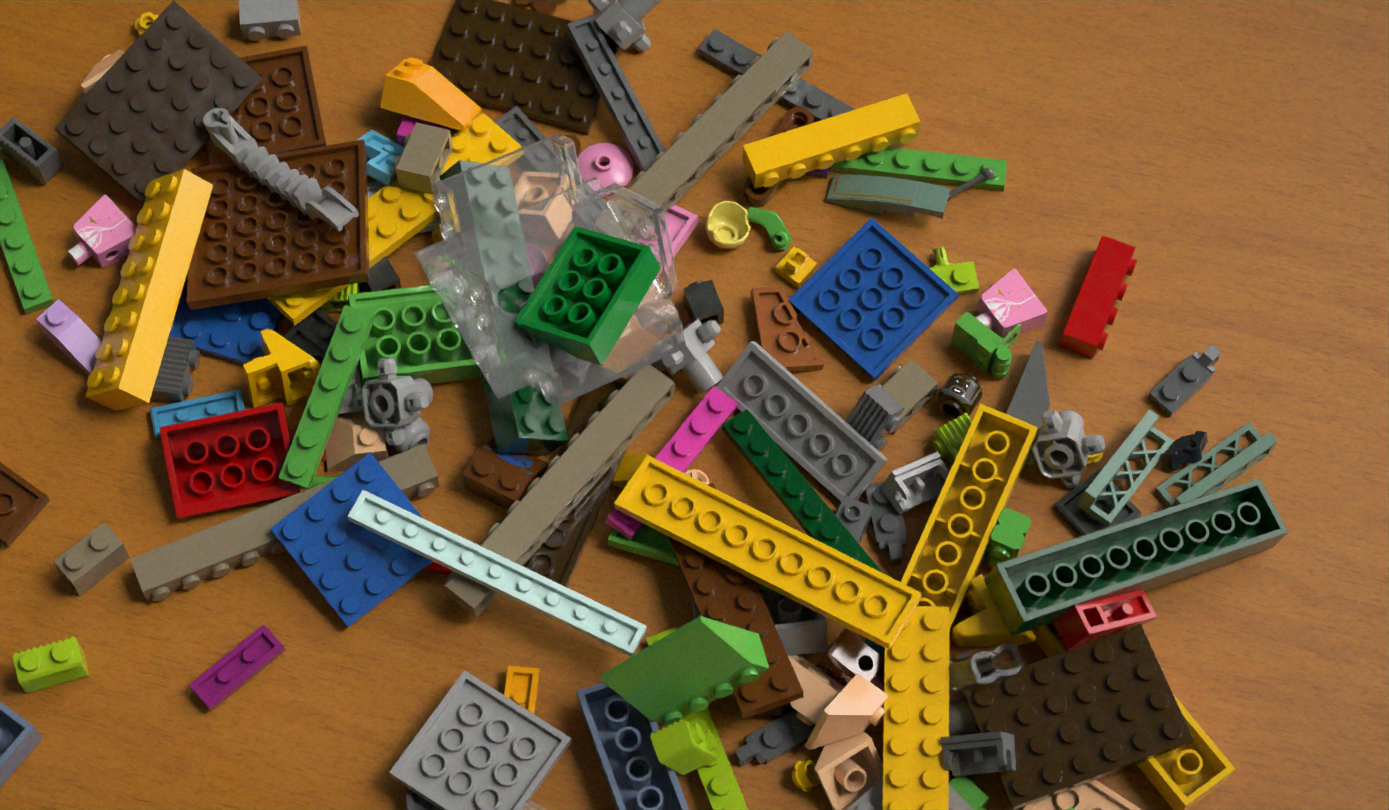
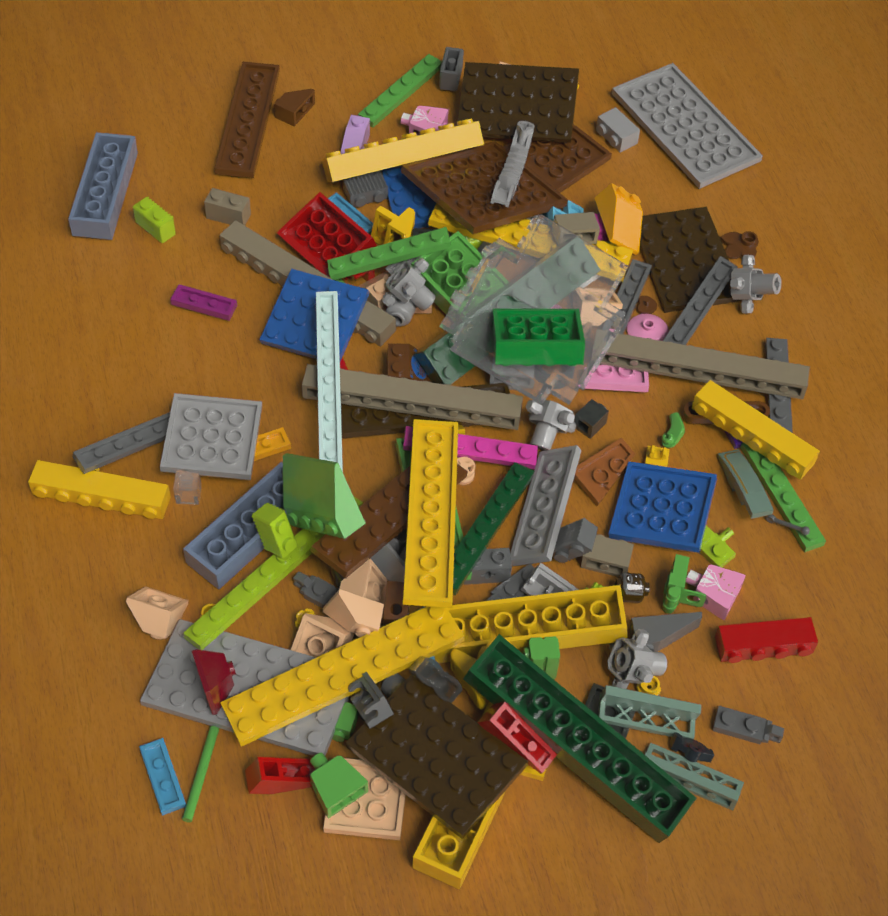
camera: 60 degrees right, 10 degrees down
light yellow hair [706,201,751,249] -> none

